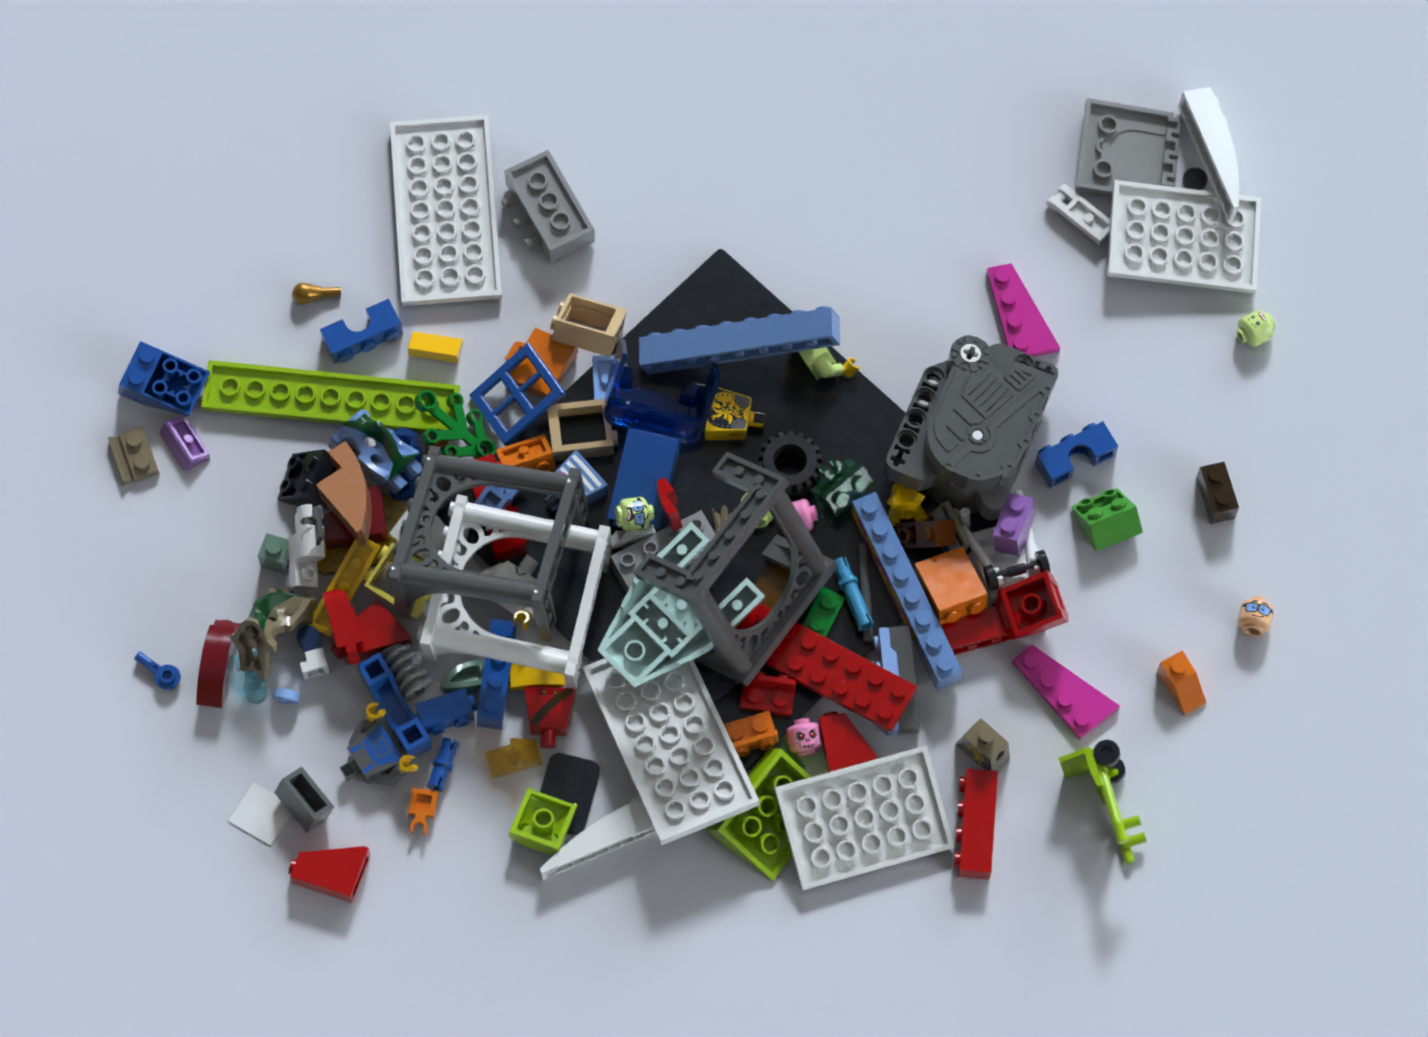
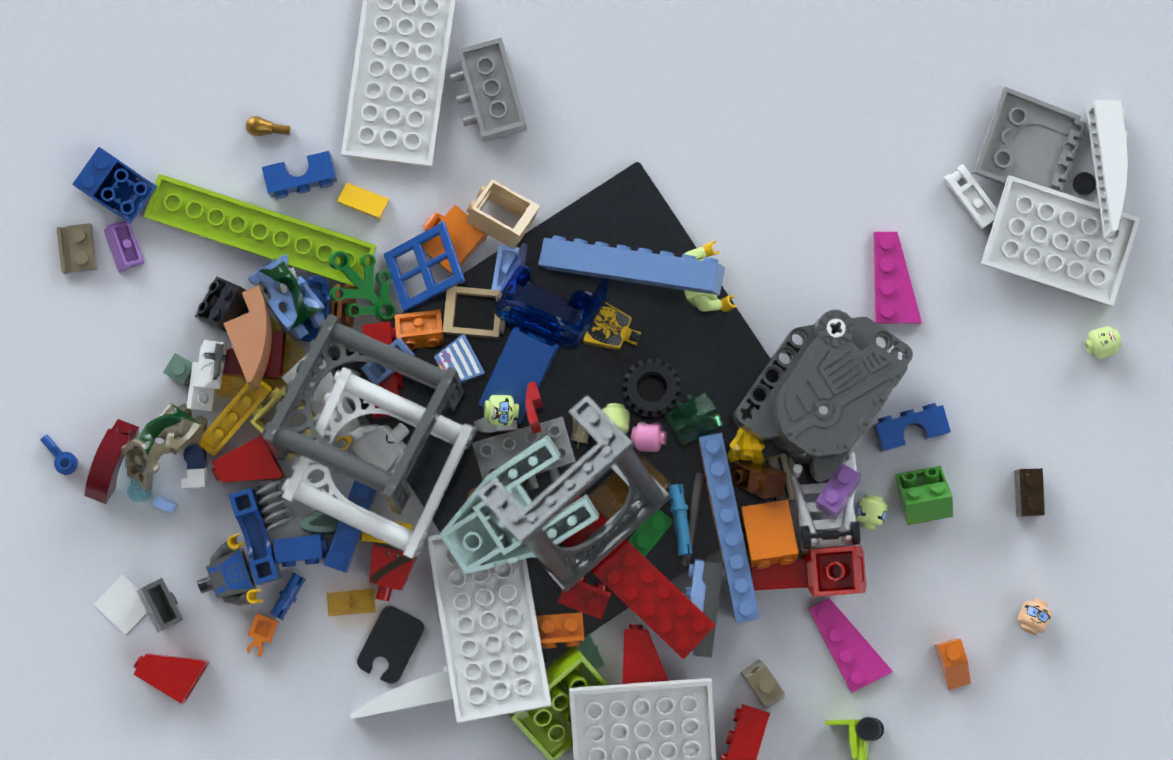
camera: 15 degrees right, 15 degrees up
red piece [322,590,363,666] -> none
lime slope [509,787,578,855] -> none
bright pink head [786,718,822,757] -> none
none -> yellowish green head [855,495,887,530]

